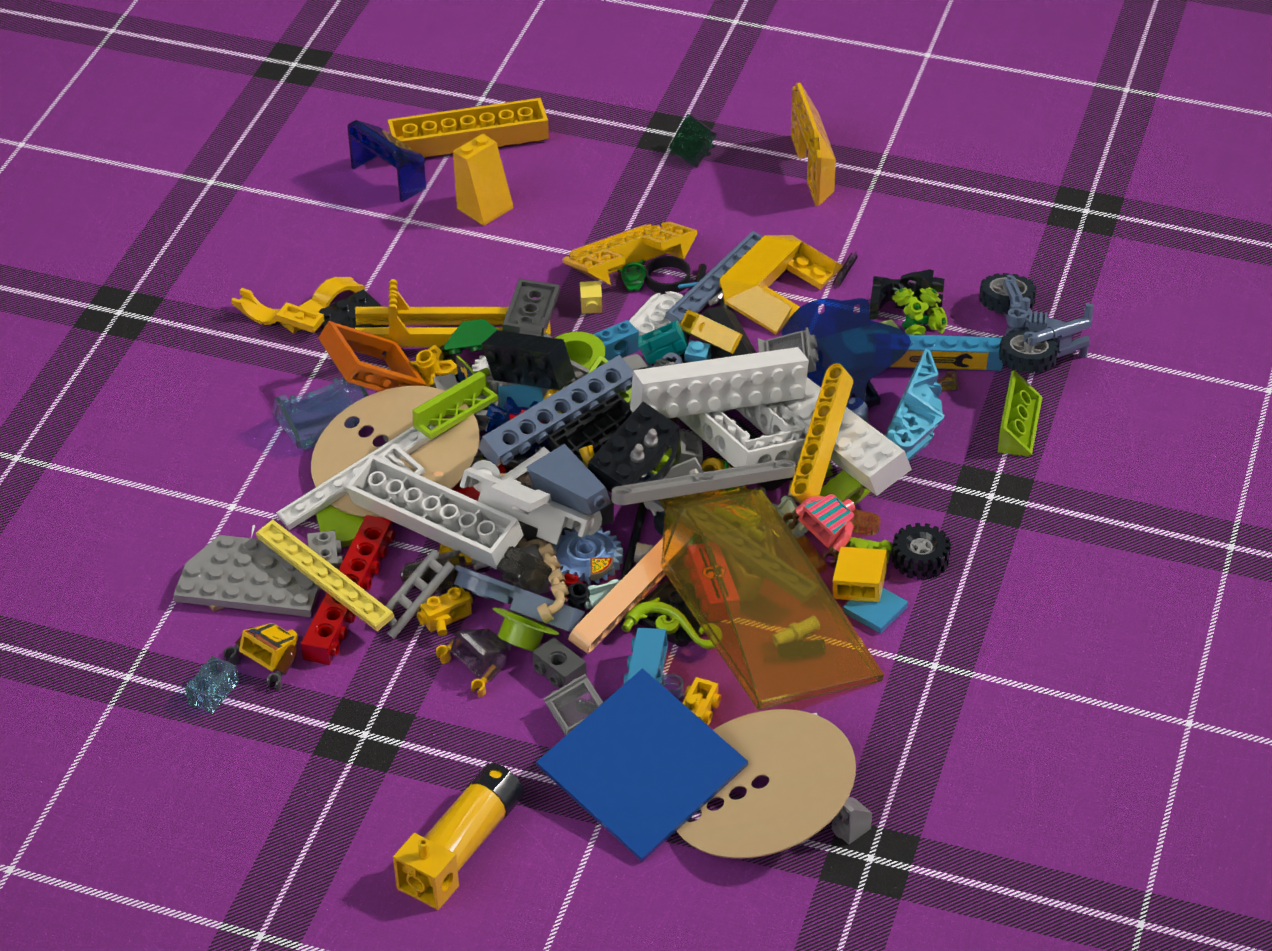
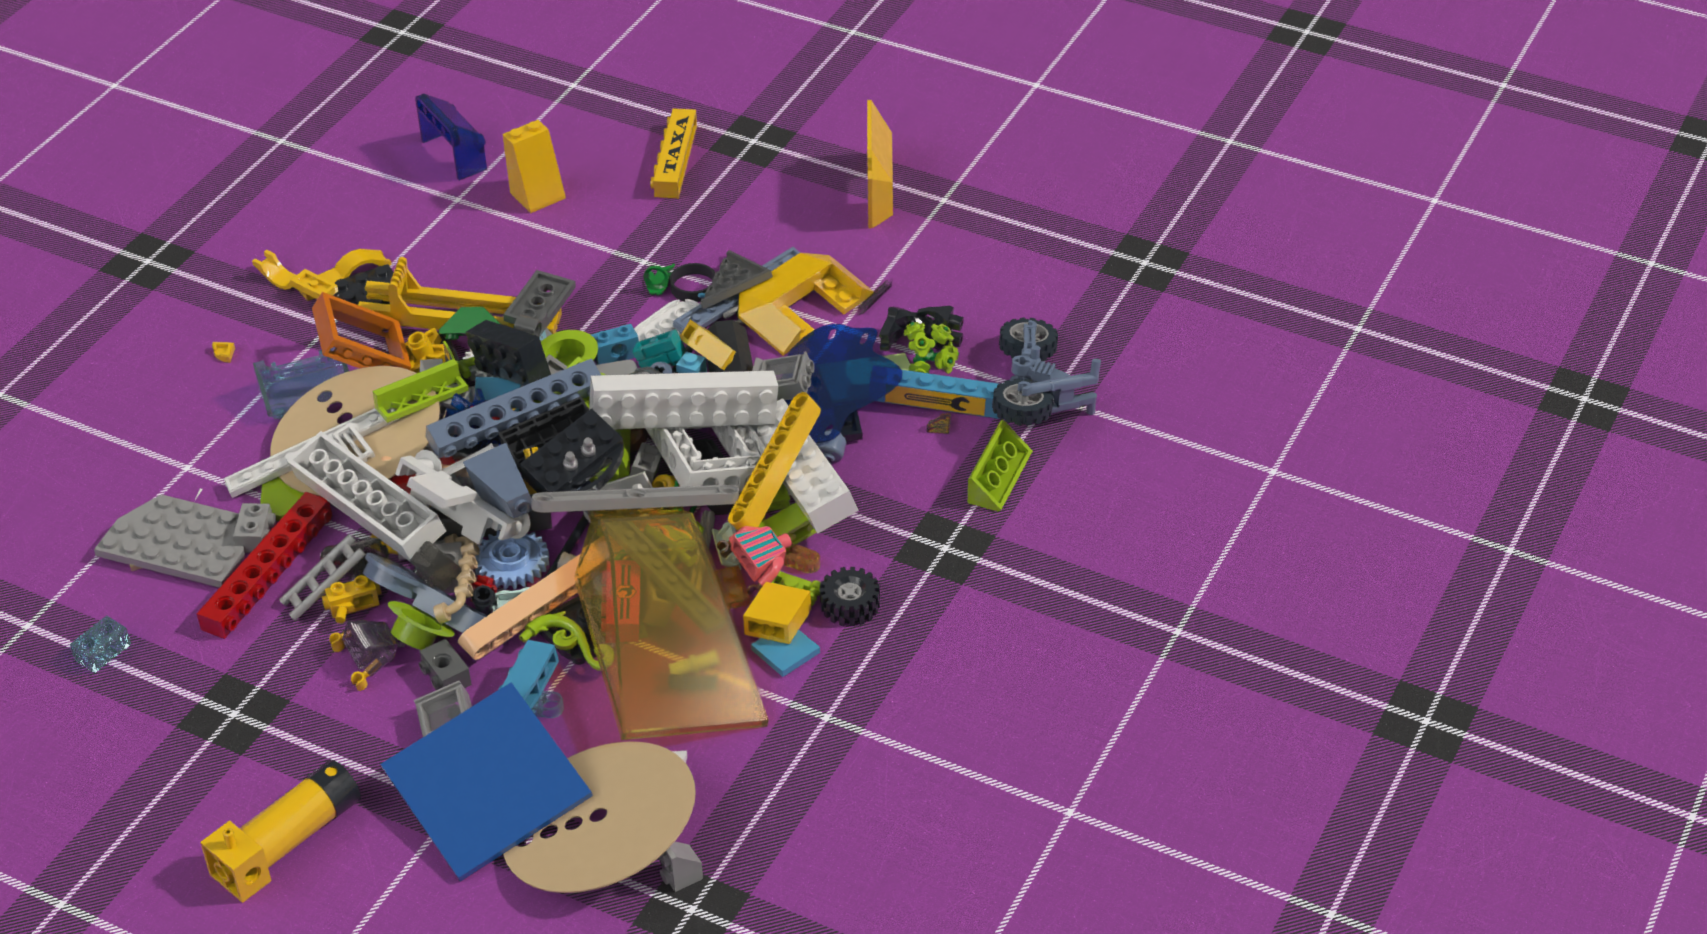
camera: 10 degrees right, 0 degrees up
torso [224,623,298,692] -> none
light yellow tile [256,519,394,631] -> none
yellow brick [388,98,549,161] -> none
yellow slope [562,222,697,285] -> none
light yellow brick [580,281,602,314] -> none
tile [590,557,614,580] -> none
clear green plate [668,114,717,168] -> none
yellow brick [683,677,721,725] -> none
medium azure connector [885,348,945,461] -> none
none -> yellow tile [212,342,235,363]
none -> yellow brick [650,108,697,199]
none -> dark grey tile [700,250,773,309]

